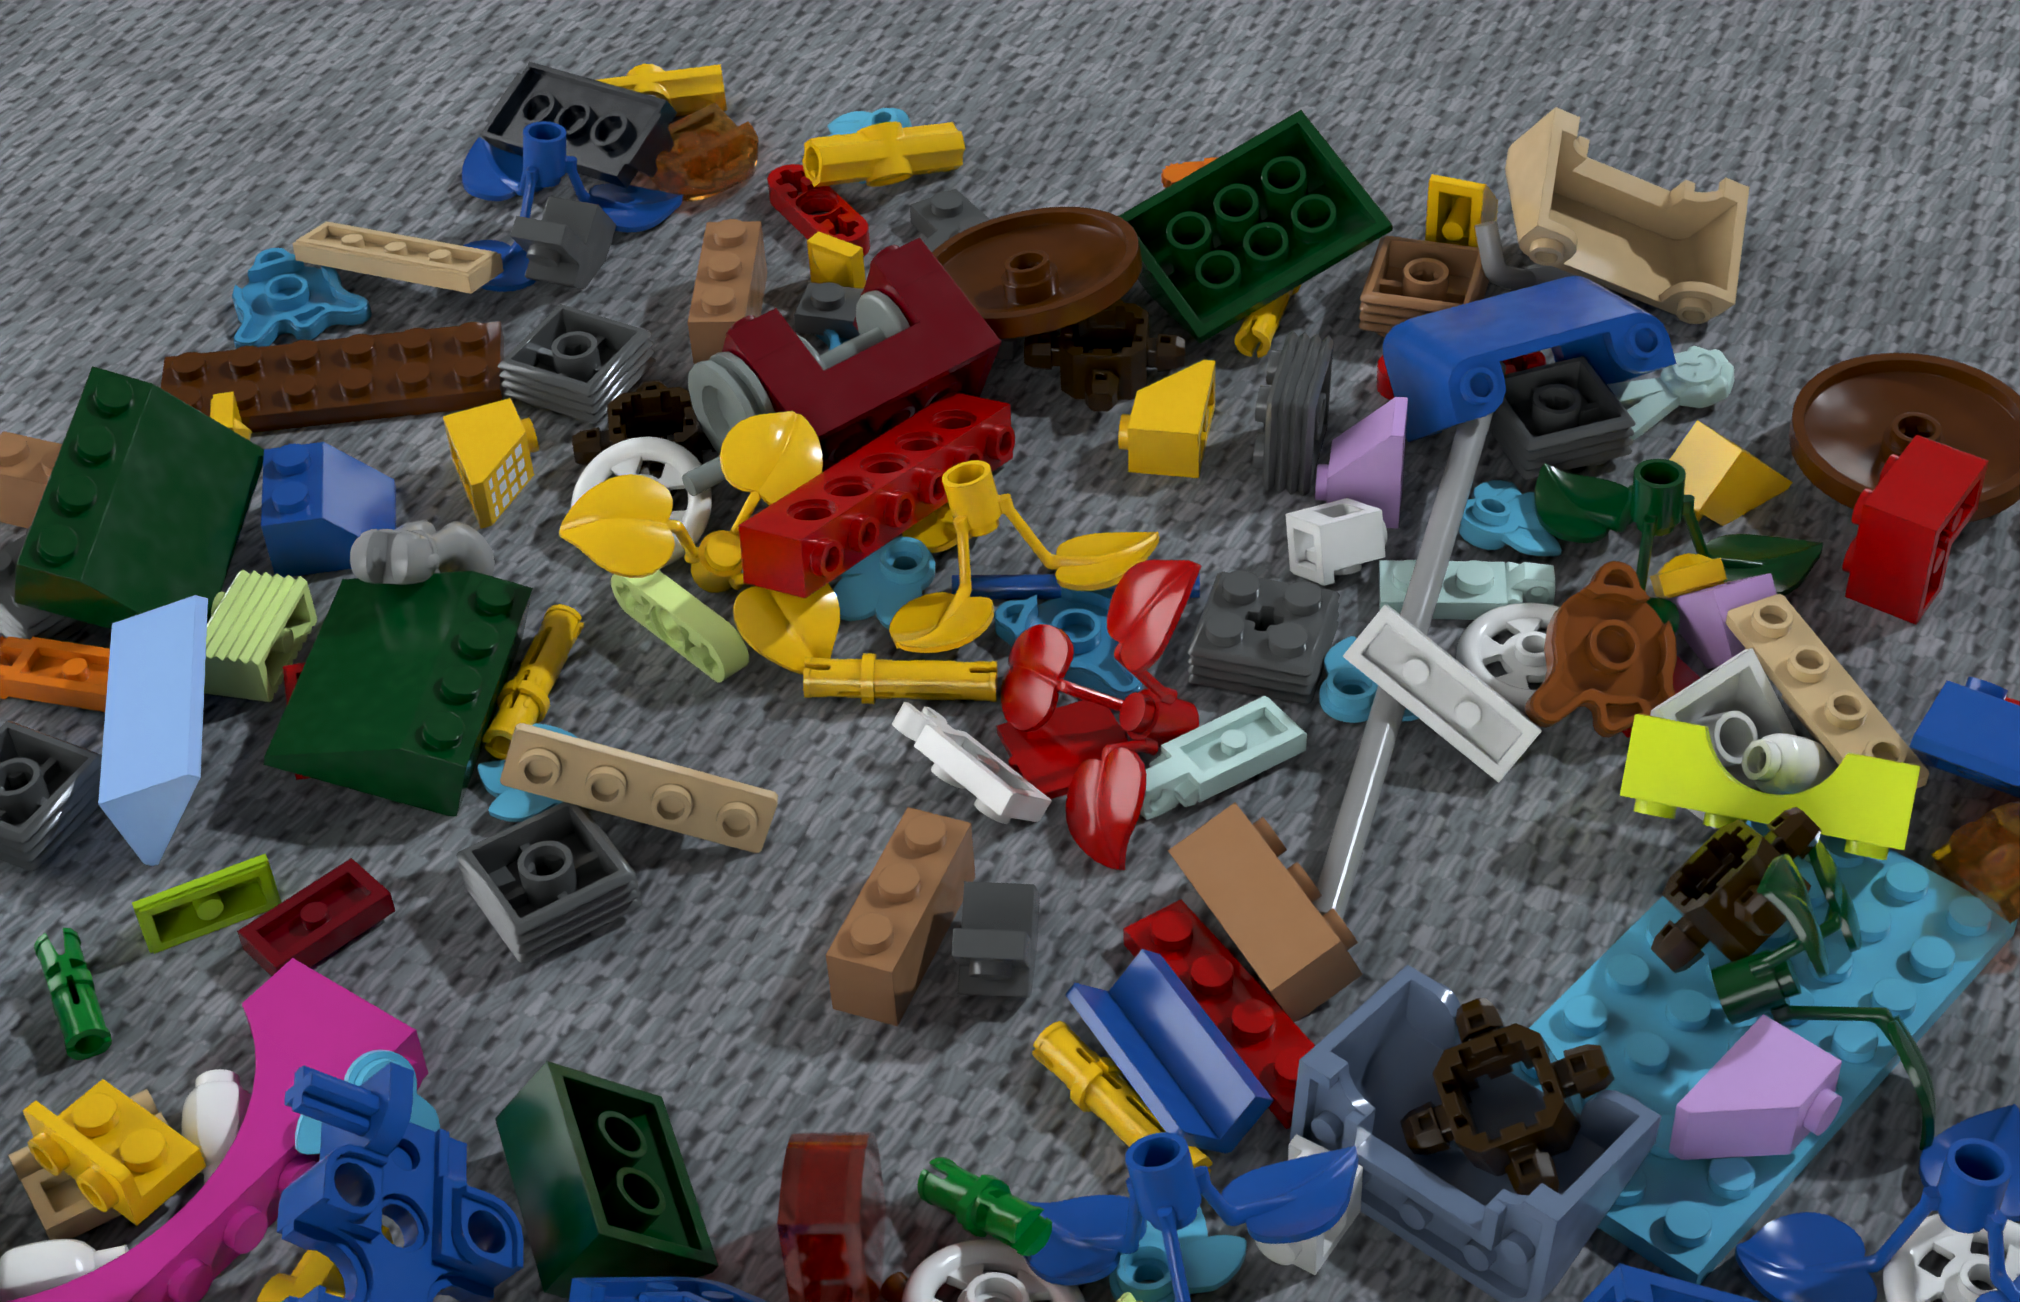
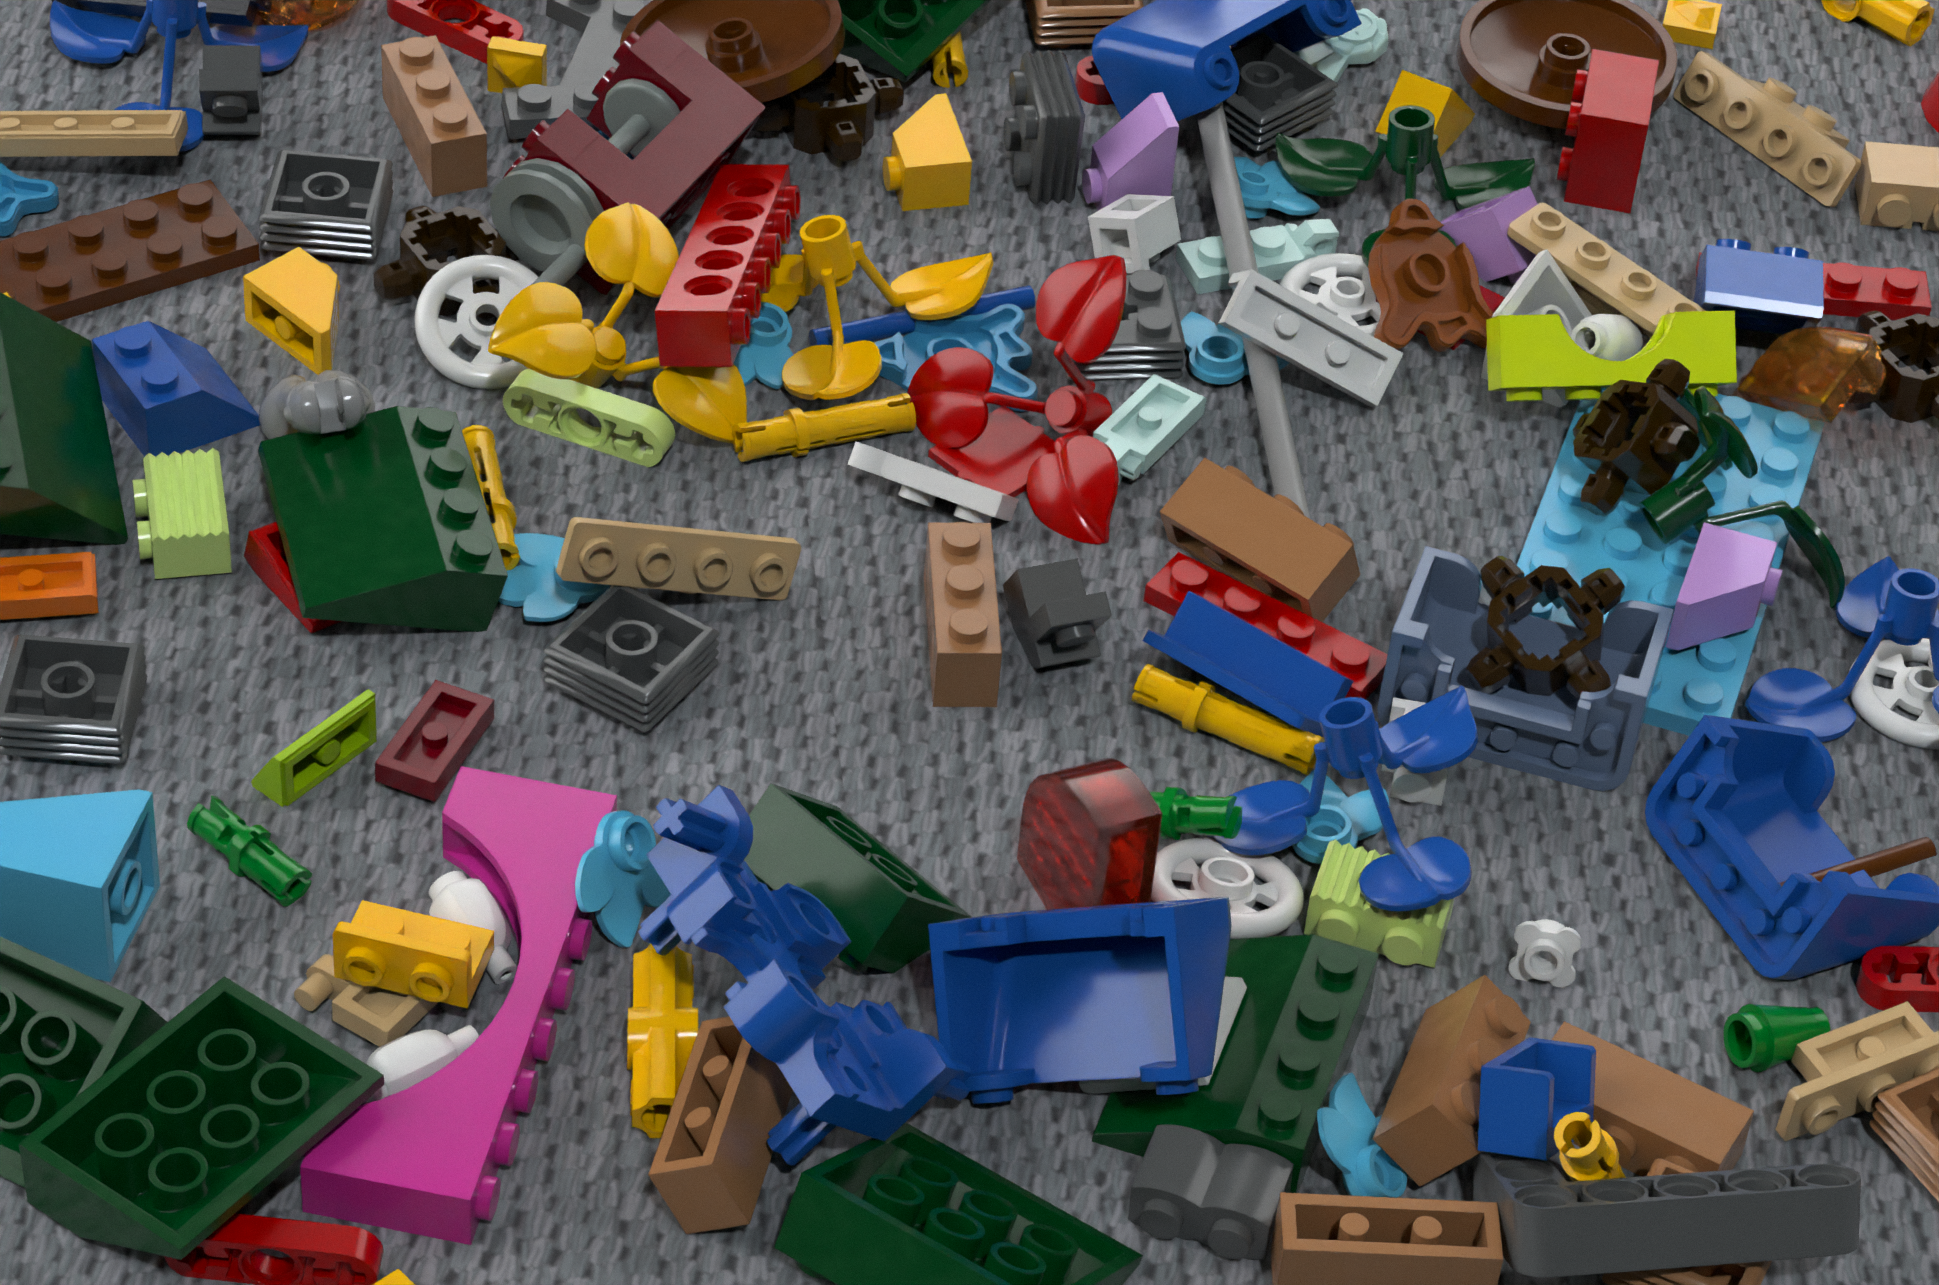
camera: 30 degrees left, 0 degrees up
light blue slope [98,595,208,866] -> none
yellow tile [1650,553,1727,599] -> none

